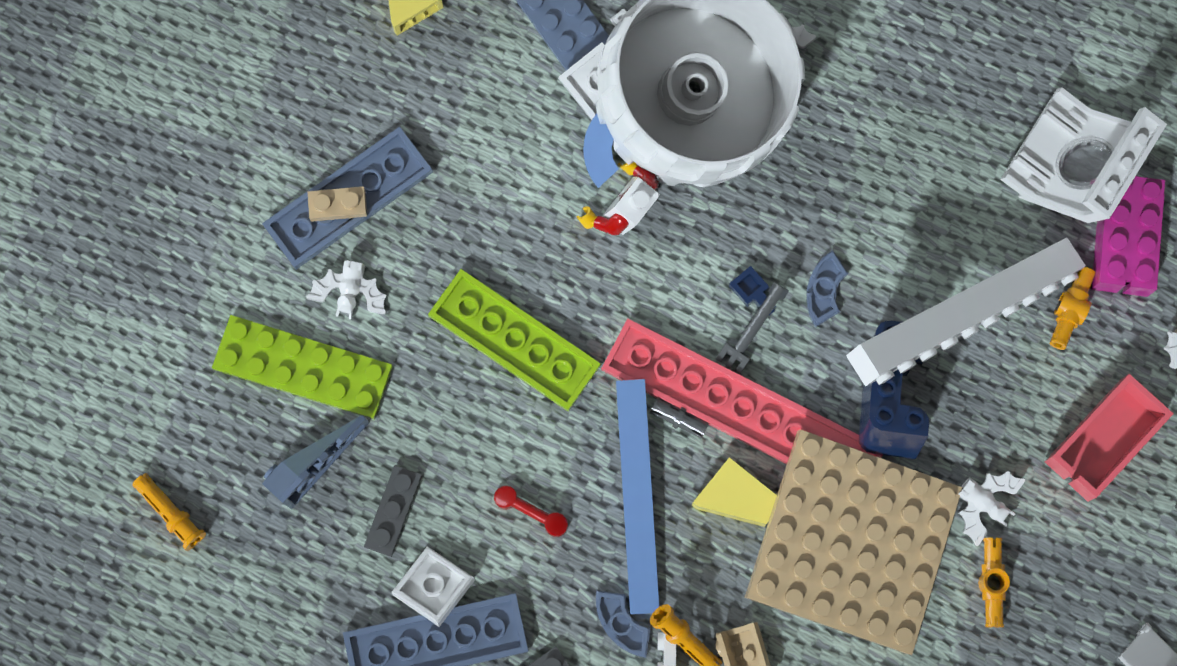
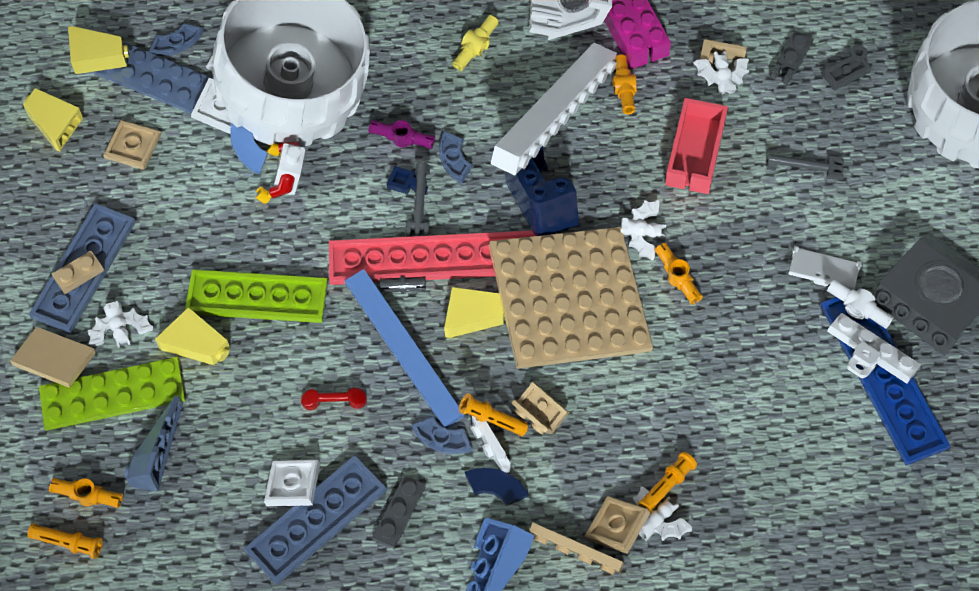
camera: 30 degrees left, 15 degrees down
dark grey plate [364,465,422,557] -> none
none -> tan tile [10,327,96,388]
none -> light orange pin [49,477,123,509]
none -> tan tile [103,120,162,170]
none -> light yellow slope [155,307,231,365]
none -> magenta pin [368,119,435,149]
none -> light yellow pin [452,15,499,72]

